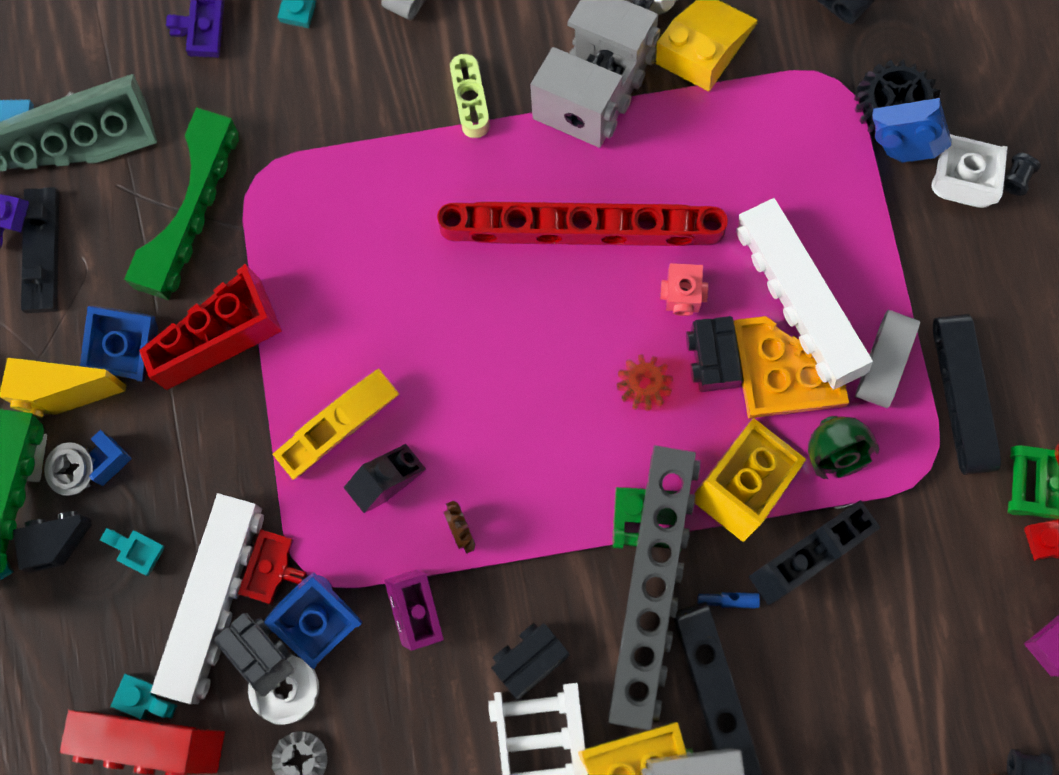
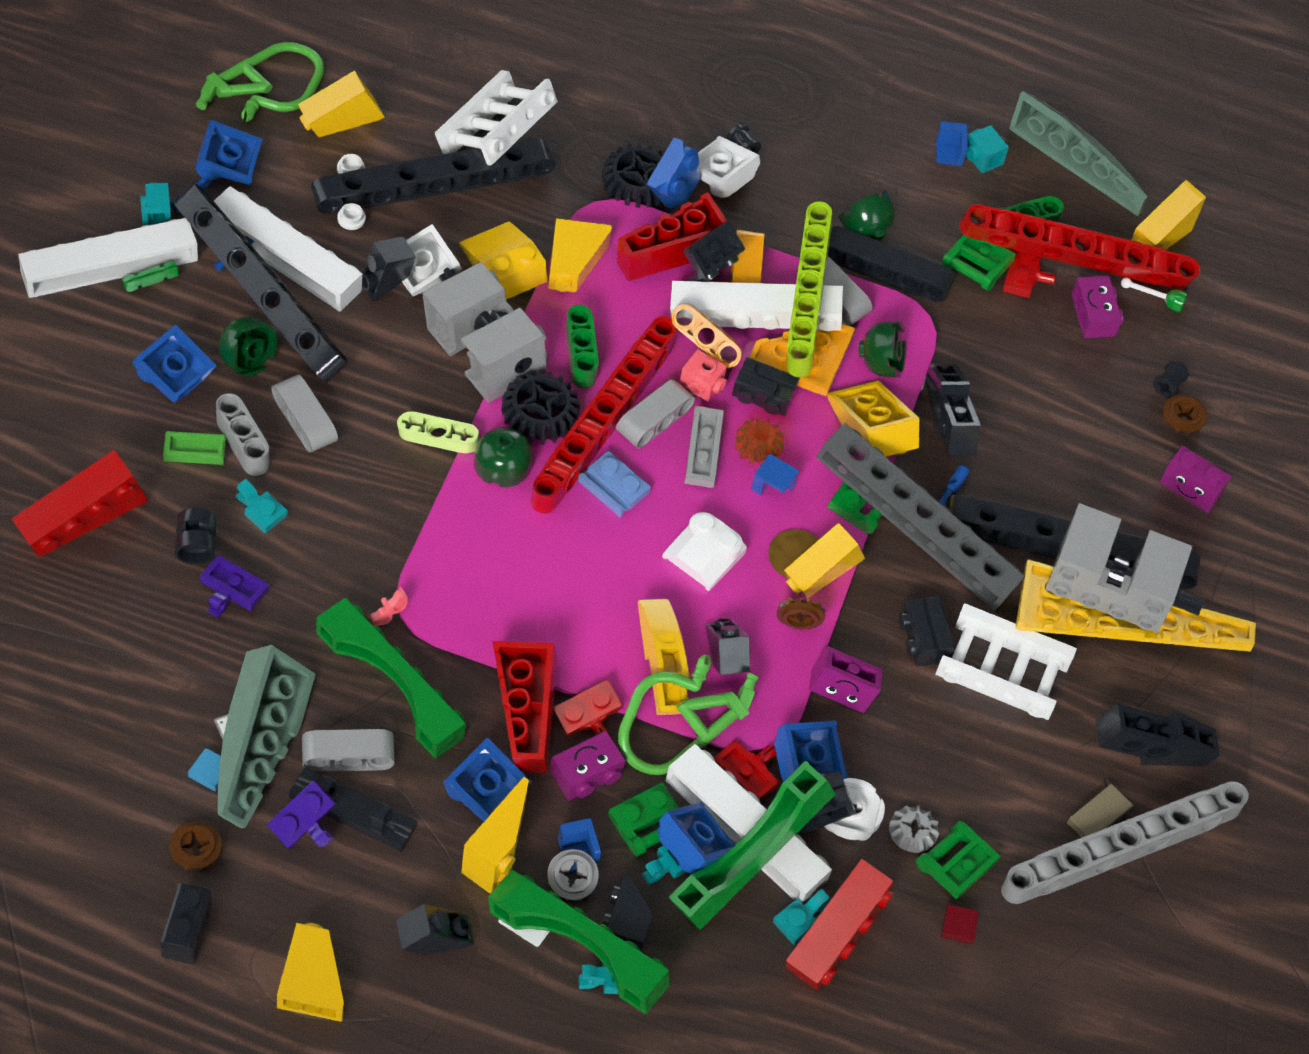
camera: 75 degrees left, 20 degrees down
none -> light grey beam [302,729,395,772]
none -> coral piece [367,587,408,626]
none -> dark green cylinder [474,427,533,488]
none -> black gear [501,370,580,445]
none -> yellow slope [548,219,612,292]
none -> magenta brick [550,731,625,801]
none -> plate [553,679,623,738]
none -> green beam [565,305,599,389]
none -> medium blue plate [578,451,651,518]
none -> green plate [608,783,679,857]
none -> light grey beam [616,379,695,449]
none -> red wedge [617,192,727,281]
none -> bright green piece [618,654,759,775]
none -> blue slope [657,802,735,874]
none -> white slope [662,512,747,591]
none -> green arch [669,761,836,930]
none -> light orange beam [671,302,742,368]
none -> black bracket [680,221,746,282]
none -> light grey plate [684,406,724,488]
none -> light orange beam [730,230,764,283]
none -> blue panel [751,454,800,495]
none -> pearl gold piece [768,529,819,579]
none -> yellow slope [784,523,865,598]
none -> lime beam [787,201,832,377]
none -> dark green cylinder [838,191,895,240]

